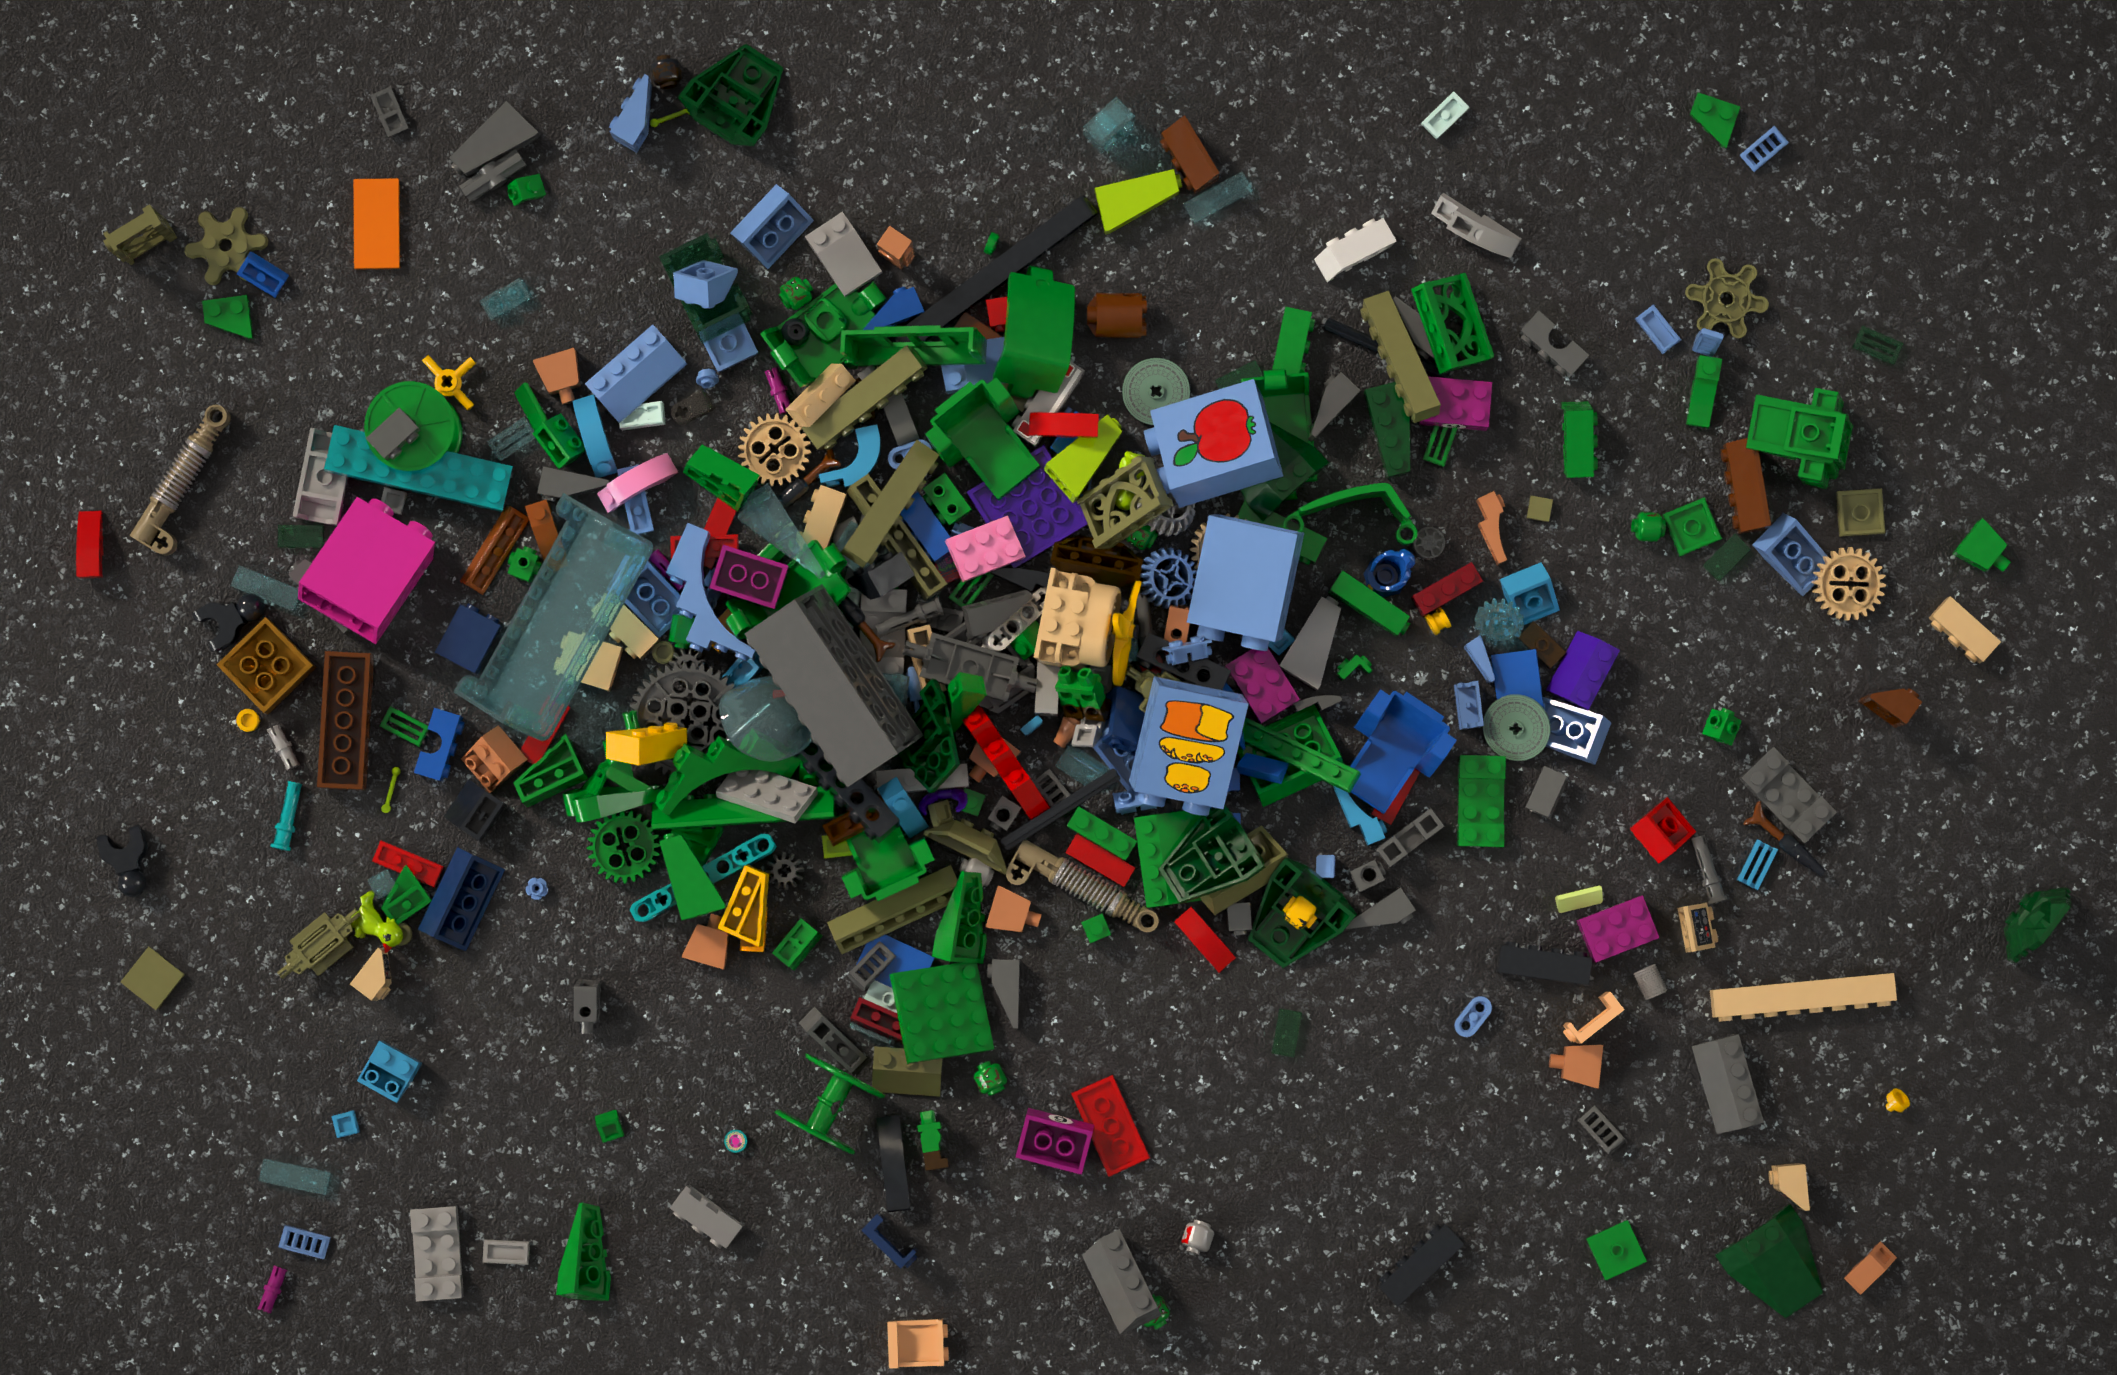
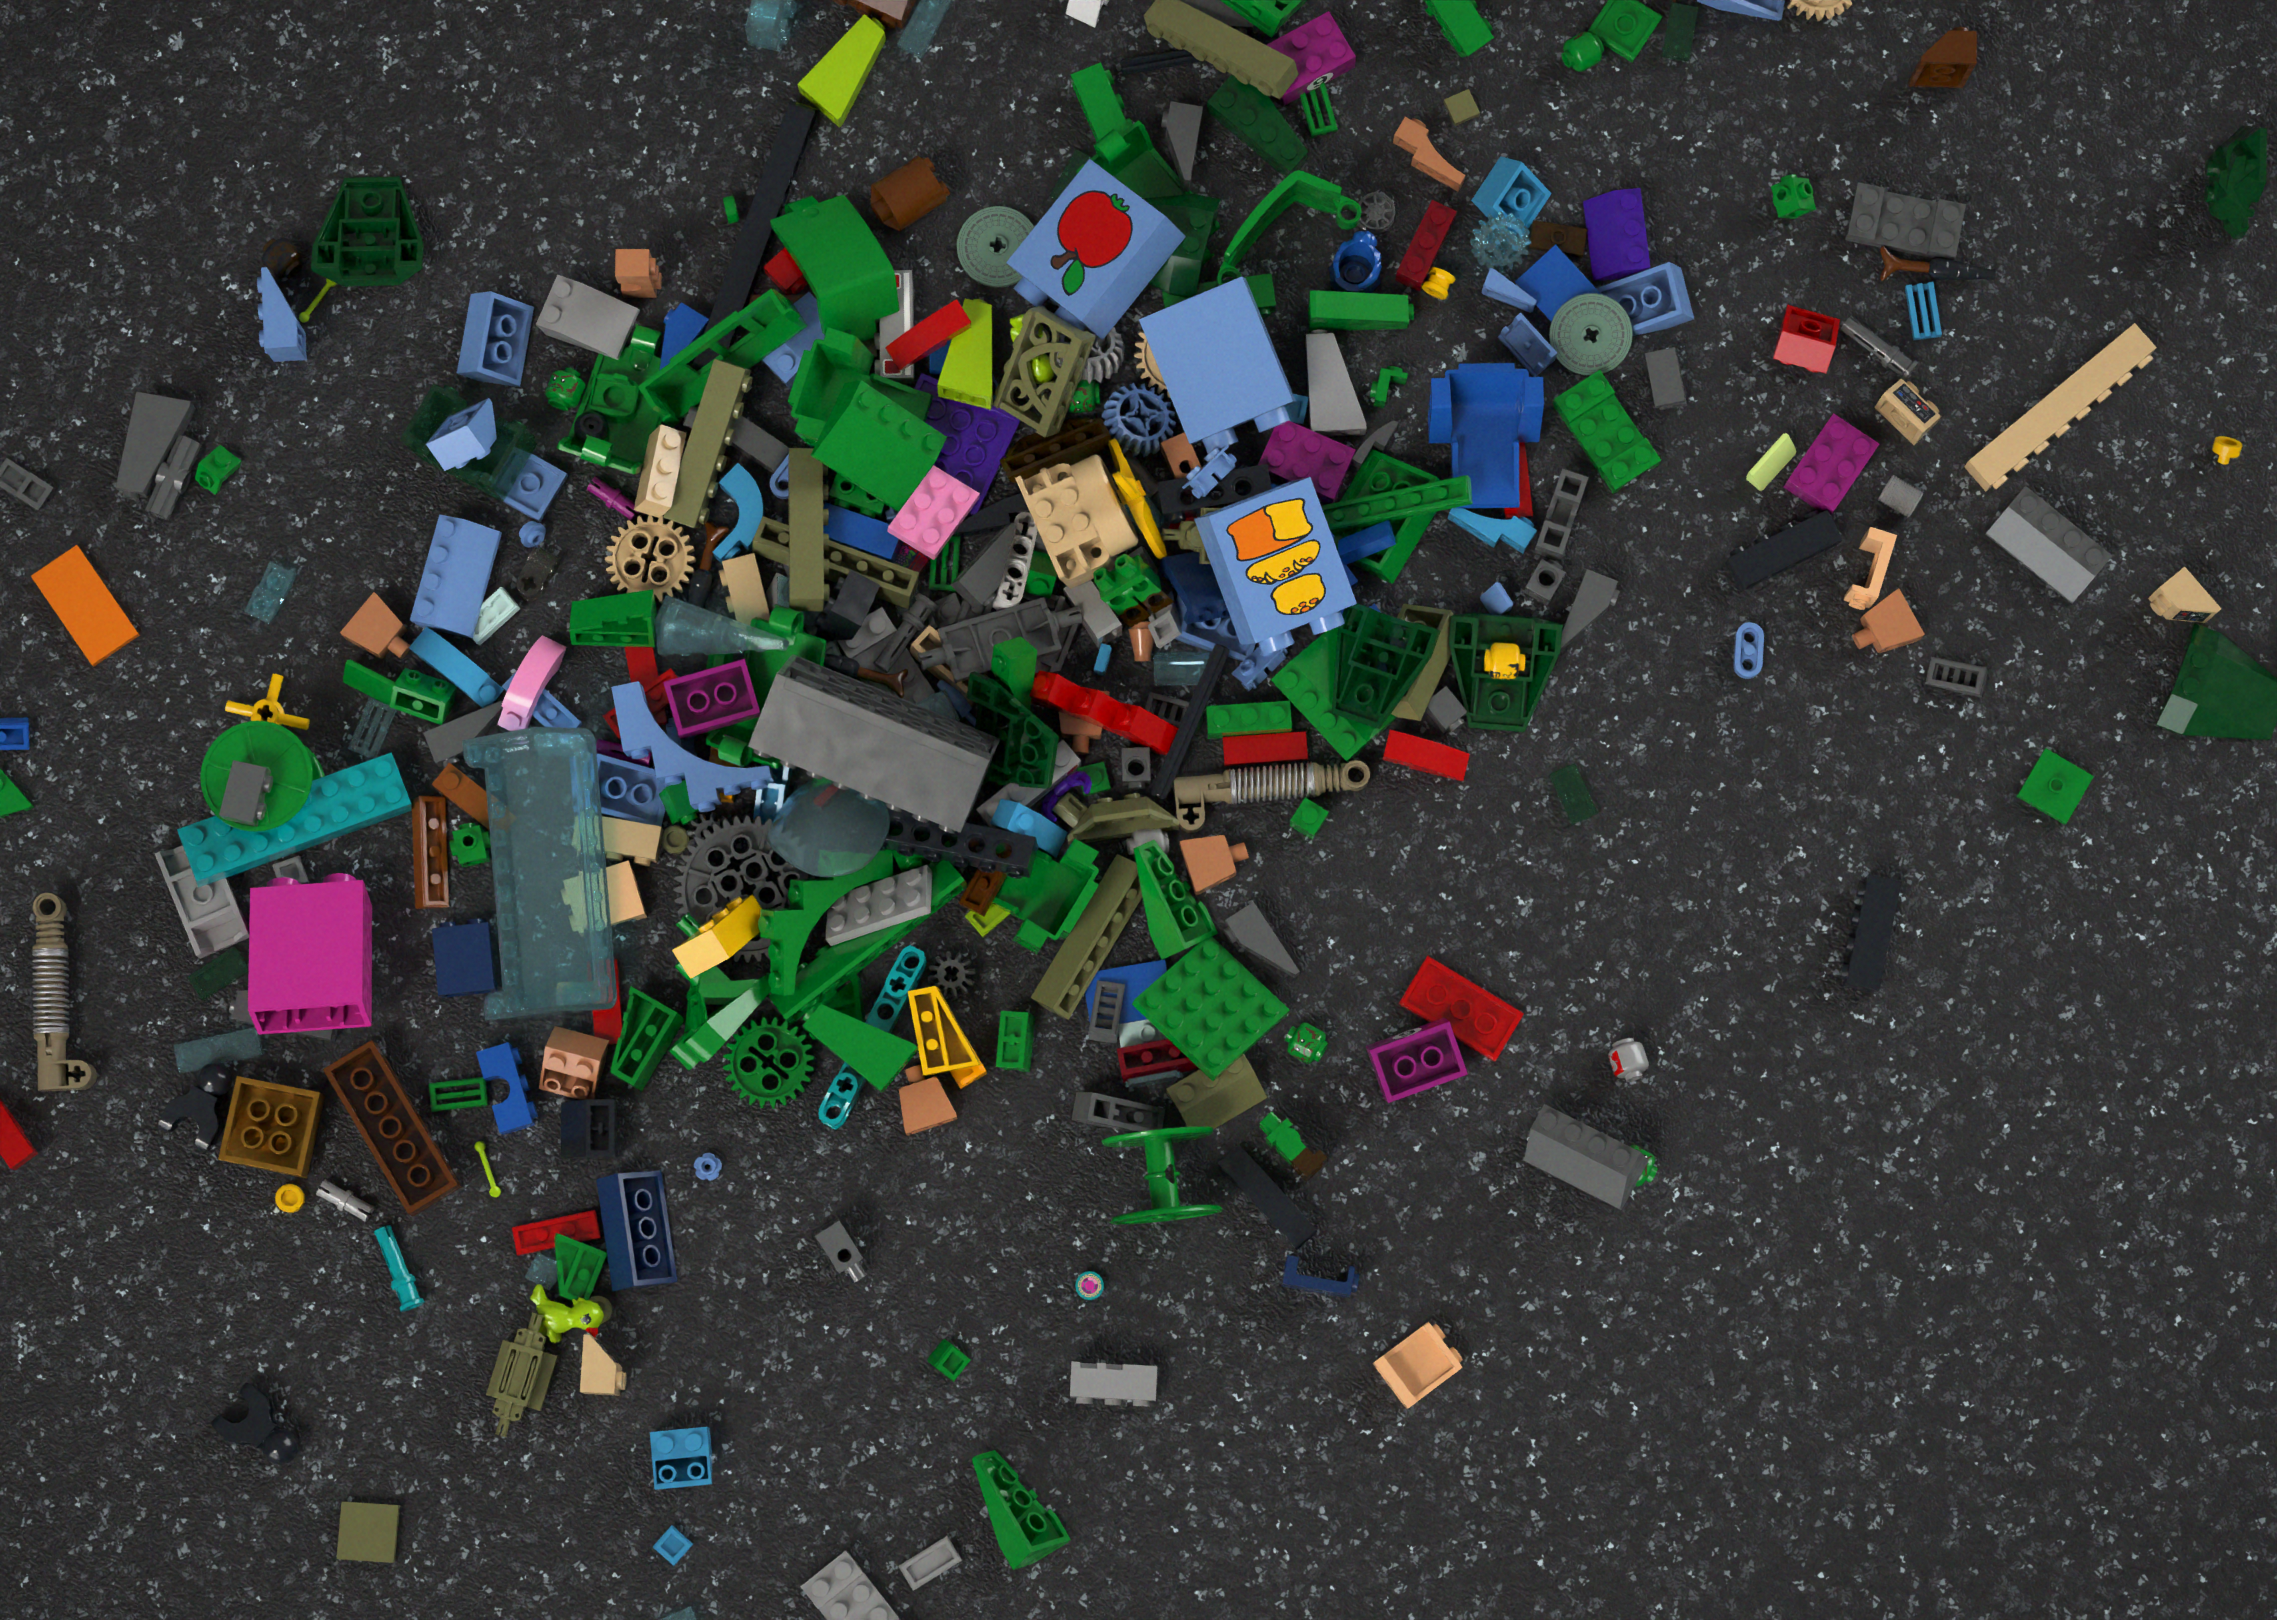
camera: 35 degrees left, 5 degrees down
none -> green slope [811,380,947,511]

